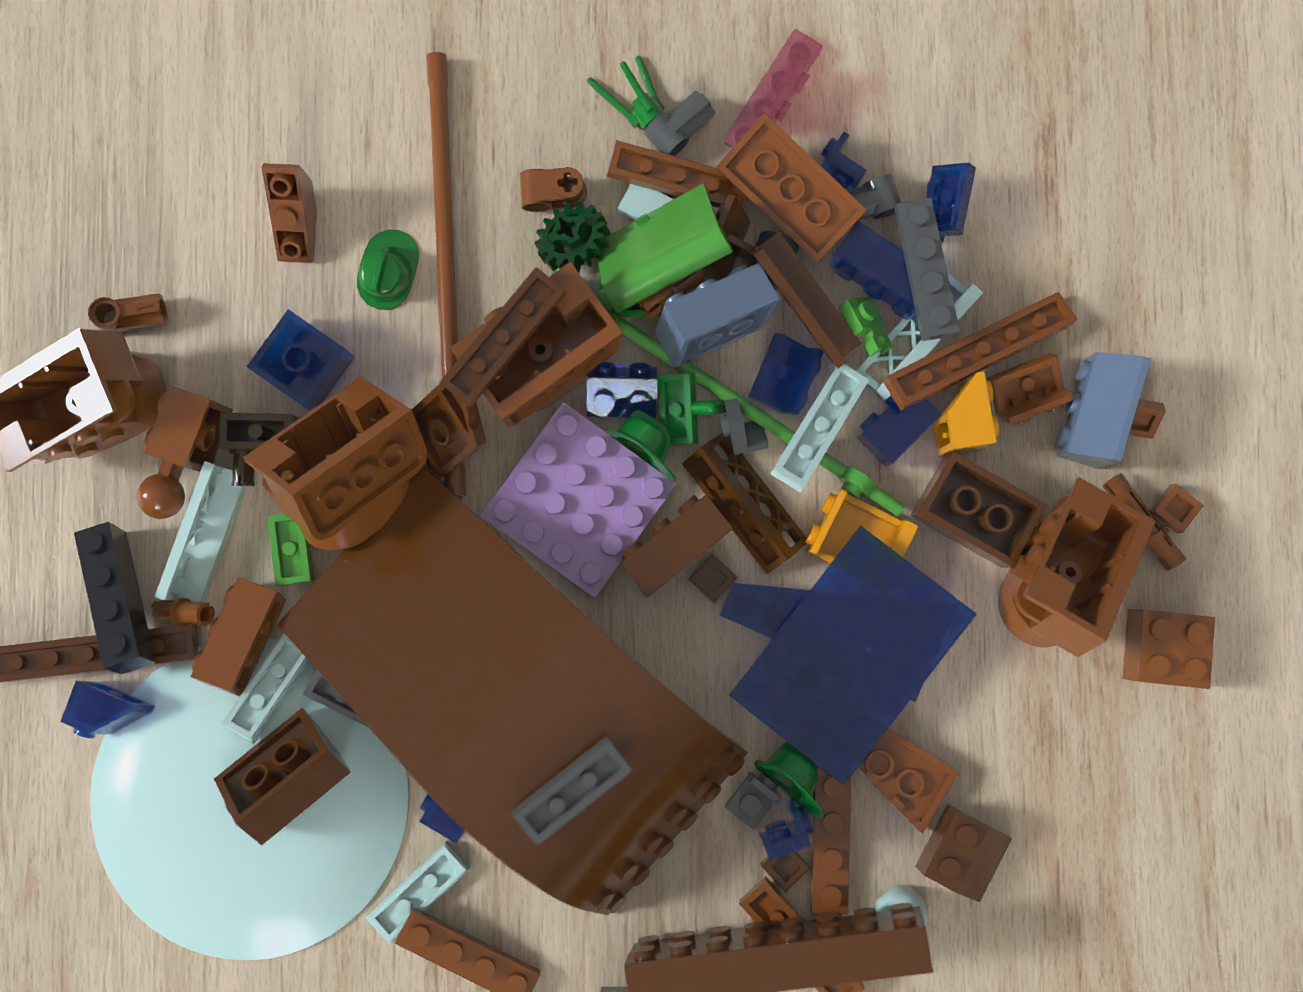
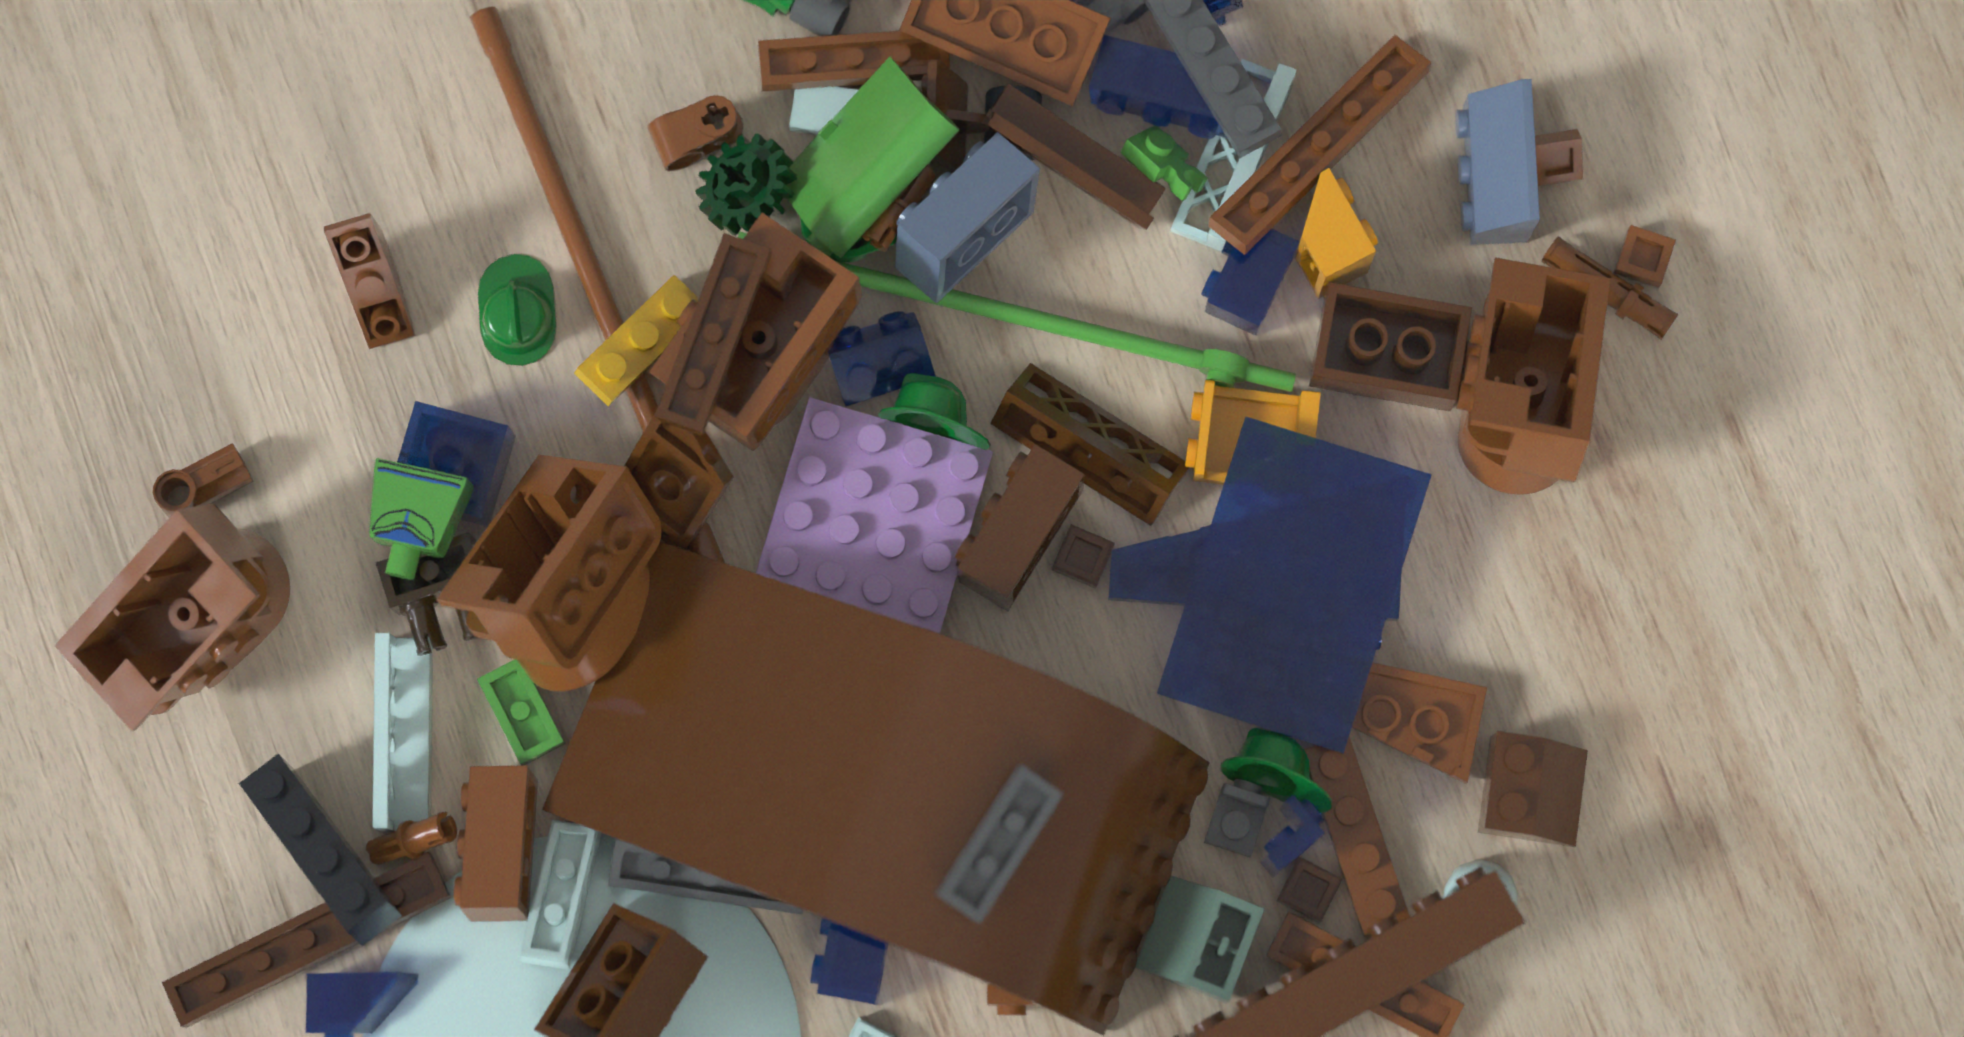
camera: 15 degrees left, 5 degrees down
dark orange brick [137,385,233,519] -> none
green plate [657,373,726,445] -> none
dark grey bracket [720,398,768,455] -> none
clear blue bracket [748,333,824,415] -> none
light aqua plate [770,364,869,493] -> none
dark orange bracket [987,353,1074,425] -> none
dark orange brick [1122,609,1215,689] -> none
none -> bright green torso [369,458,474,580]
none -> yellow plate [574,275,699,407]
none -> sand green slope [1135,876,1265,1003]

